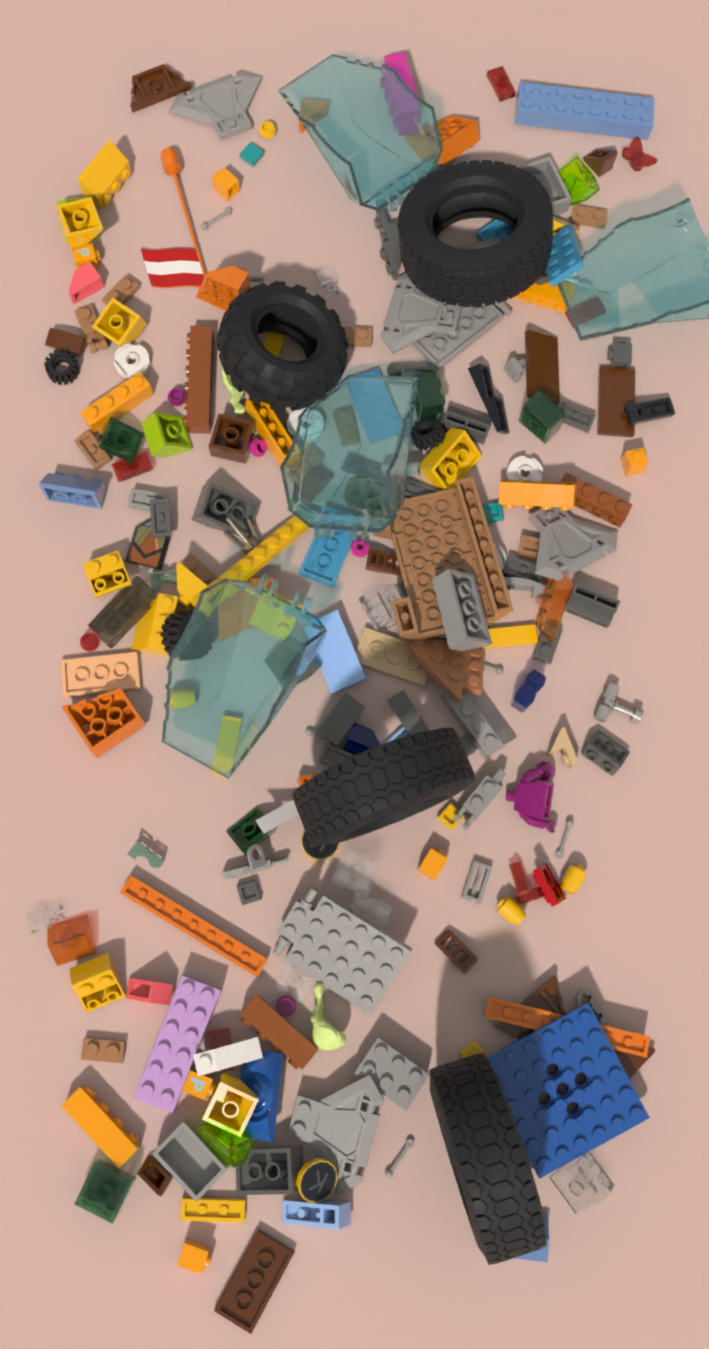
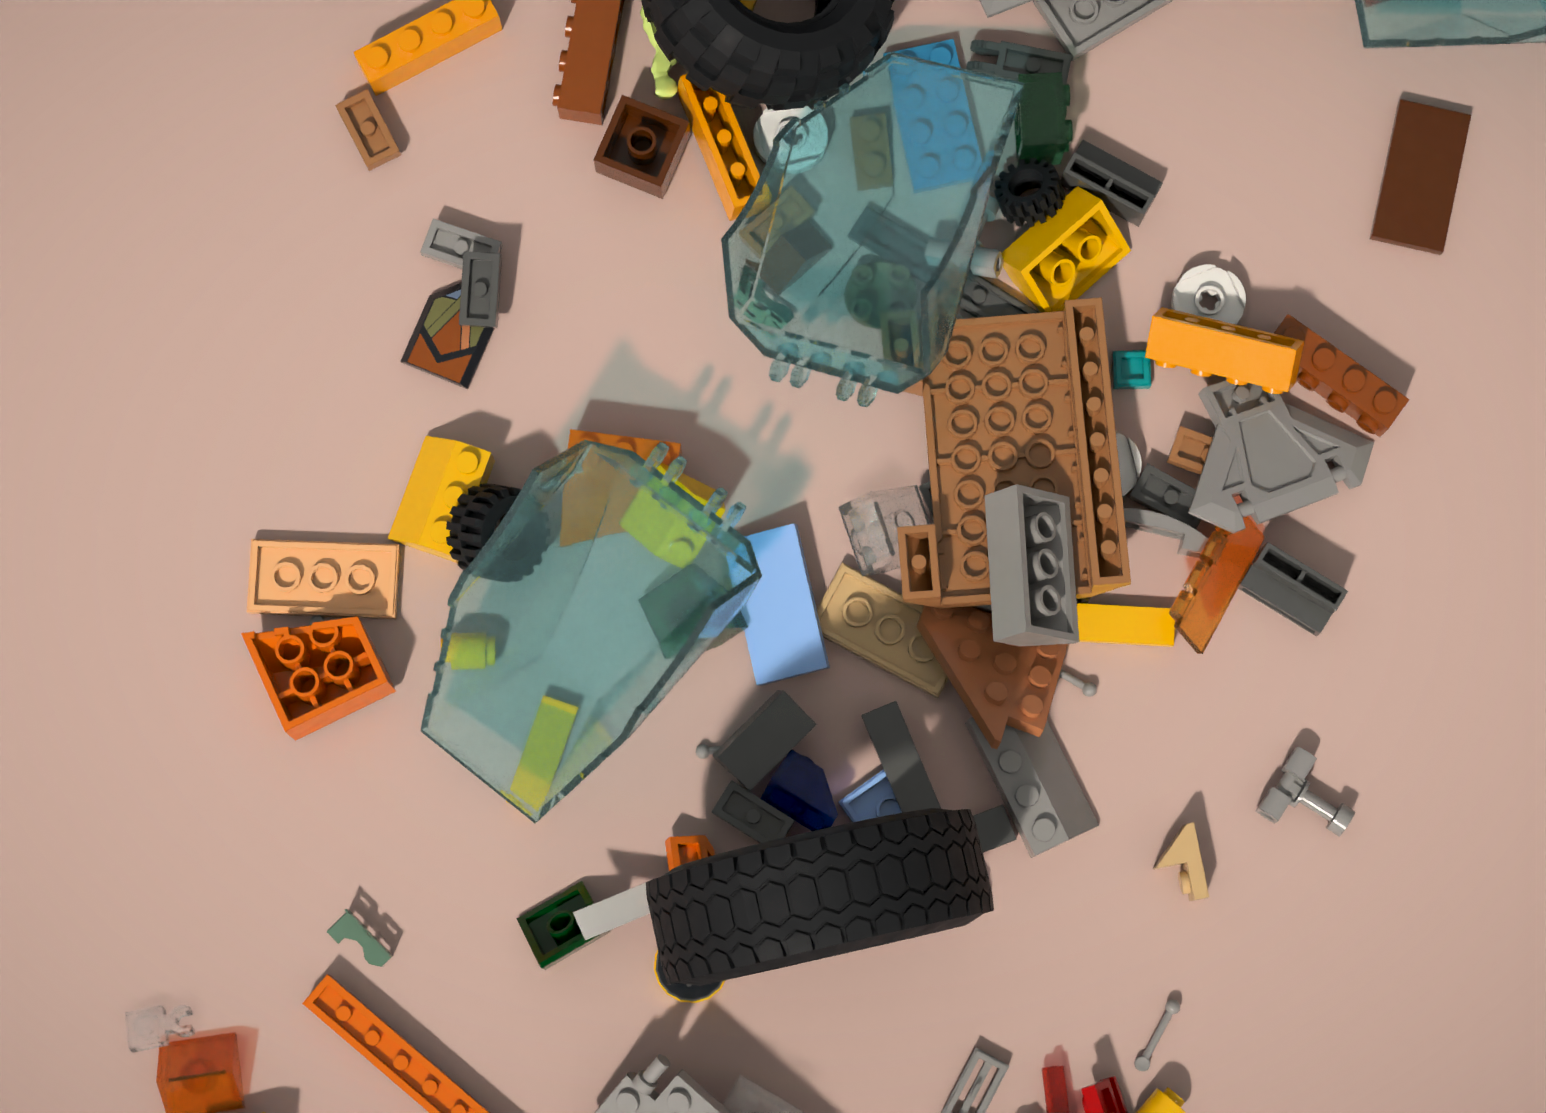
camera: 15 degrees right, 5 degrees up
medium blue slope [39,472,106,509] -> none
clear red plate [80,633,100,652] -> none
yellow slope [82,550,132,598] -> none
clear smoke tile [88,576,158,649] -> none
clear green slope [98,417,144,464] -> none
clear red plate [111,452,153,482] -> none
lime slope [141,412,193,457] -> none
sand green piece [149,569,177,591] -> none
magenta plate [168,388,186,406] -> none
yellow slope [176,562,207,612] -> none
medium nougat plate [181,553,218,586] -> none
dark grey slope [191,482,260,538] -> none
yellow plate [191,512,312,615] -> none
light grey piece [222,844,288,880] -> none
dark tan plant [224,517,262,555] -> none
dark grey tile [237,880,262,906] -> none
dark pink plate [250,438,267,457] -> none
dark azure plate [299,507,361,588] -> none
clear brick [330,845,382,898] -> none
dark pink plate [351,539,370,557] -> none
reddish brown slope [365,549,401,576] -> none
light orange brick [417,848,448,881] -> none
yellow tile [437,803,465,831] -> none
light grey hinge [453,768,506,830] -> none
black slope [468,364,509,434] -> none
light grey tile [504,357,526,383] -> none
magenta torso [506,761,558,833] -> none
clear blue brick [511,669,546,713] -> none
clear green brick [519,390,566,444] -> none
reddish brown tile [525,329,560,406] -> none
dark grey plate [532,622,563,665] -> none
dark grey plate [555,401,596,433] -> none
dark grey bracket [581,729,630,776] -> none
dark grey brick [607,342,632,369] -> none
light orange brick [621,447,649,477] -> none
black plate [624,397,675,426] -> none

